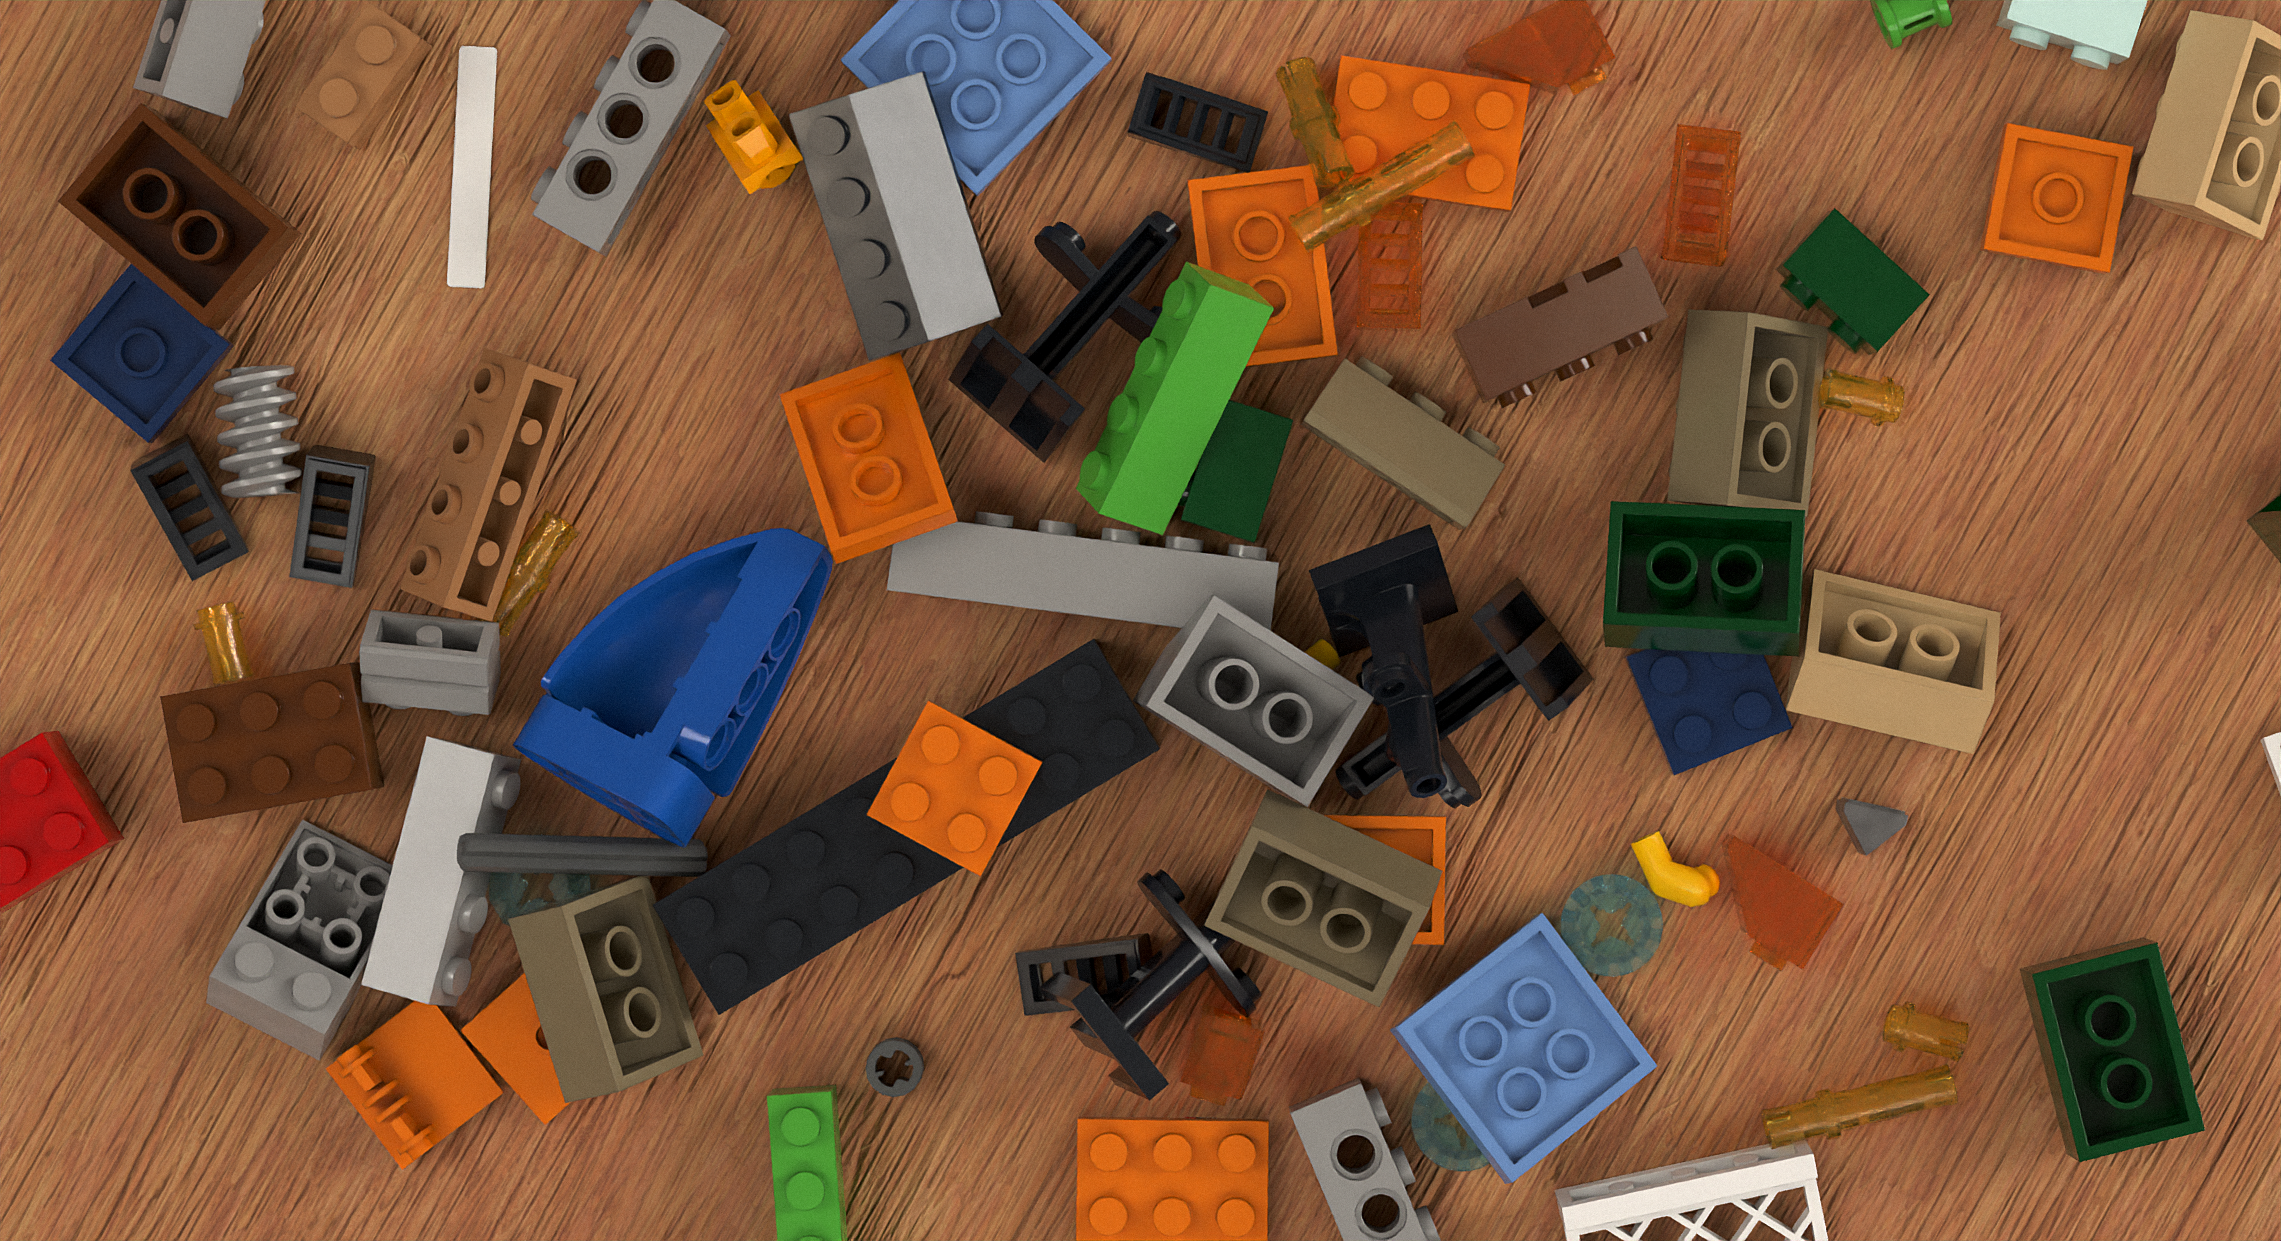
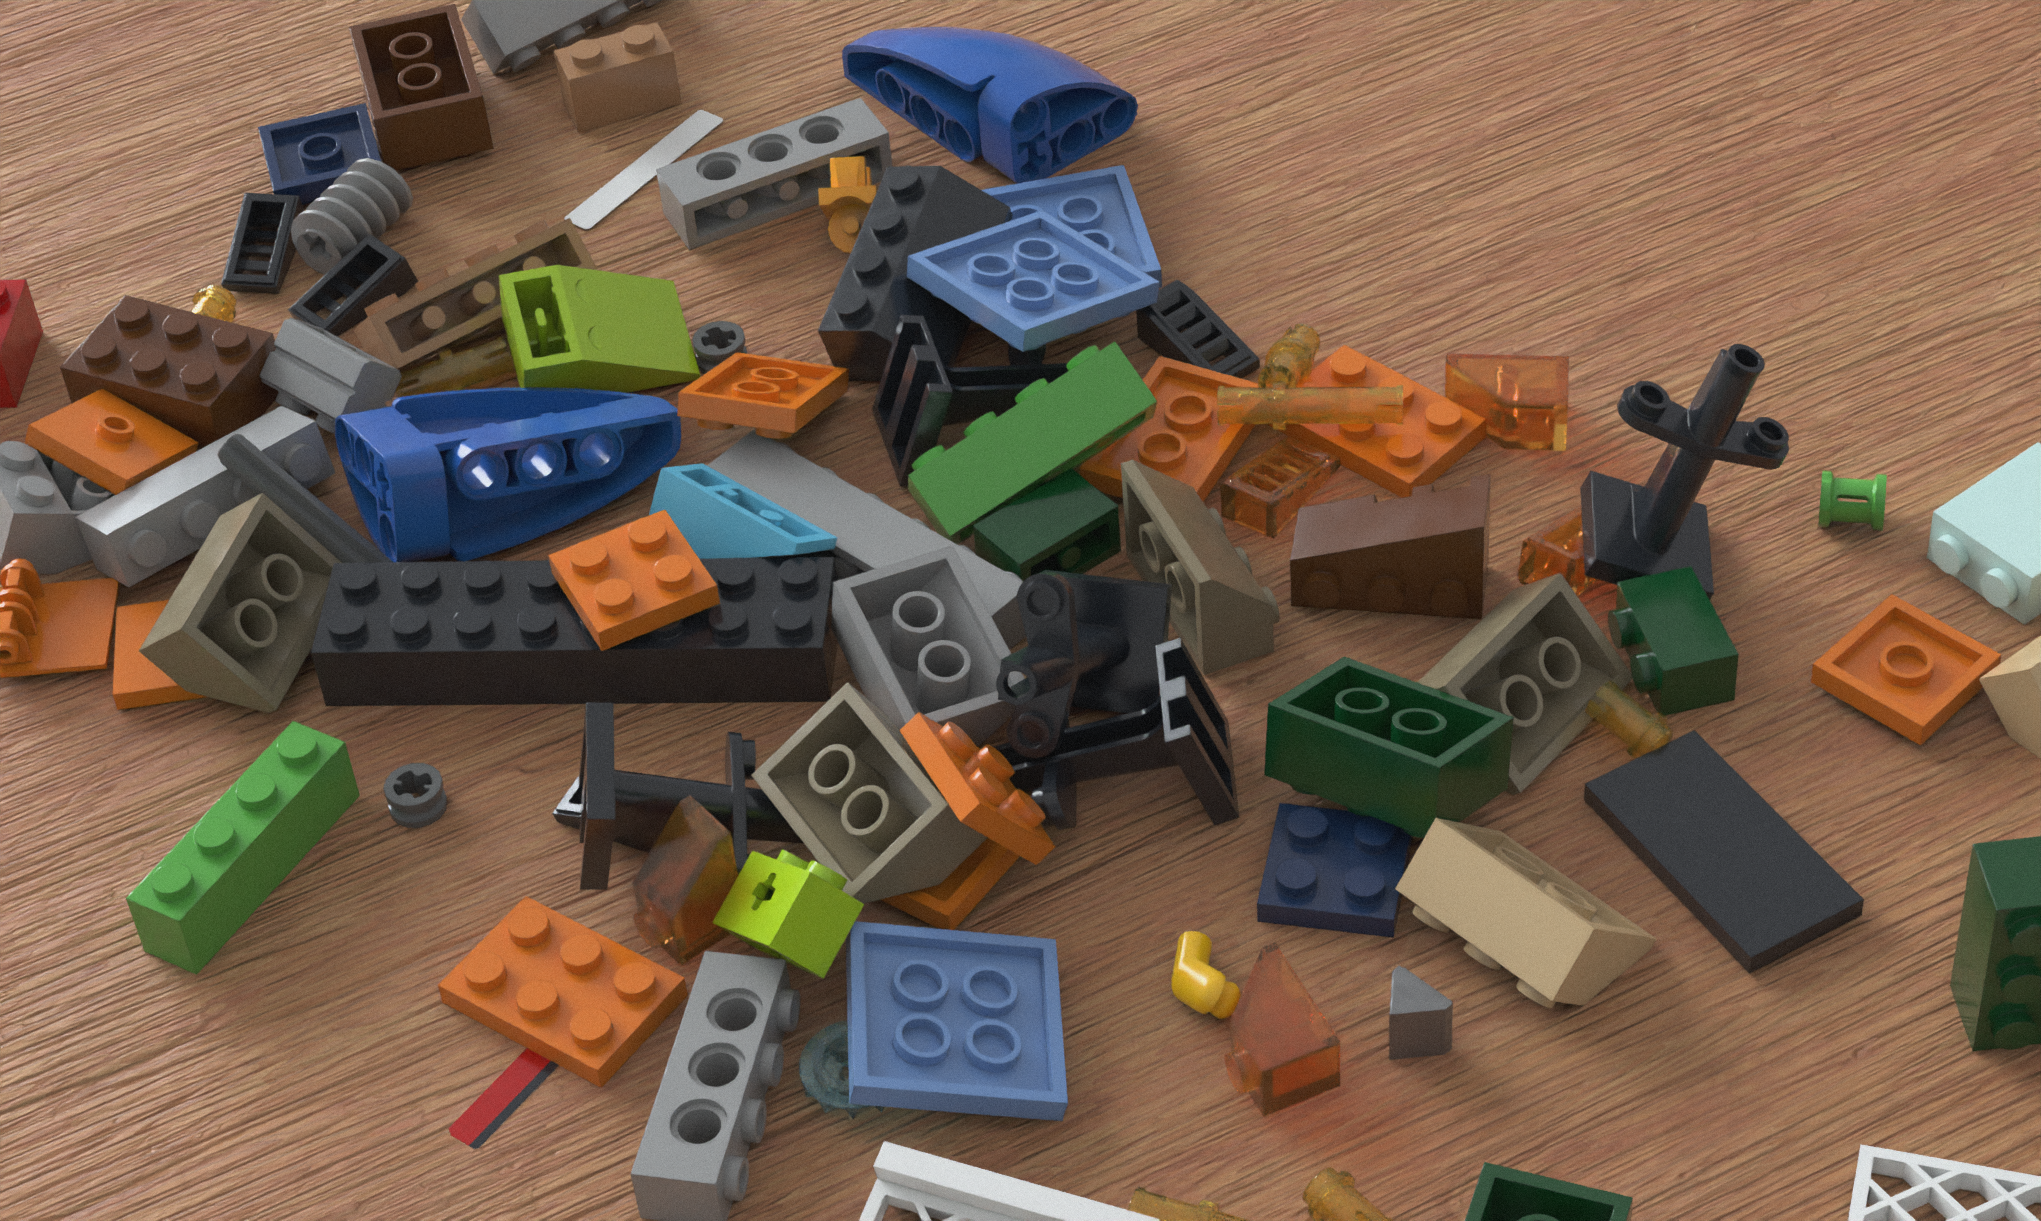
camera: 40 degrees right, 45 degrees down
clear light blue gear [1561,874,1663,976] -> none
none -> orange plate [24,389,198,495]
none -> lime slope [499,265,700,393]
none -> medium azure slope [649,463,838,559]
none -> dark grey bush [692,321,747,374]
none -> lime brick [712,850,864,979]
none -> orange plate [899,712,1056,865]
none -> medium blue plate [907,210,1159,352]
none -> black piece [1580,344,1789,600]
none -> black tile [1584,730,1864,974]

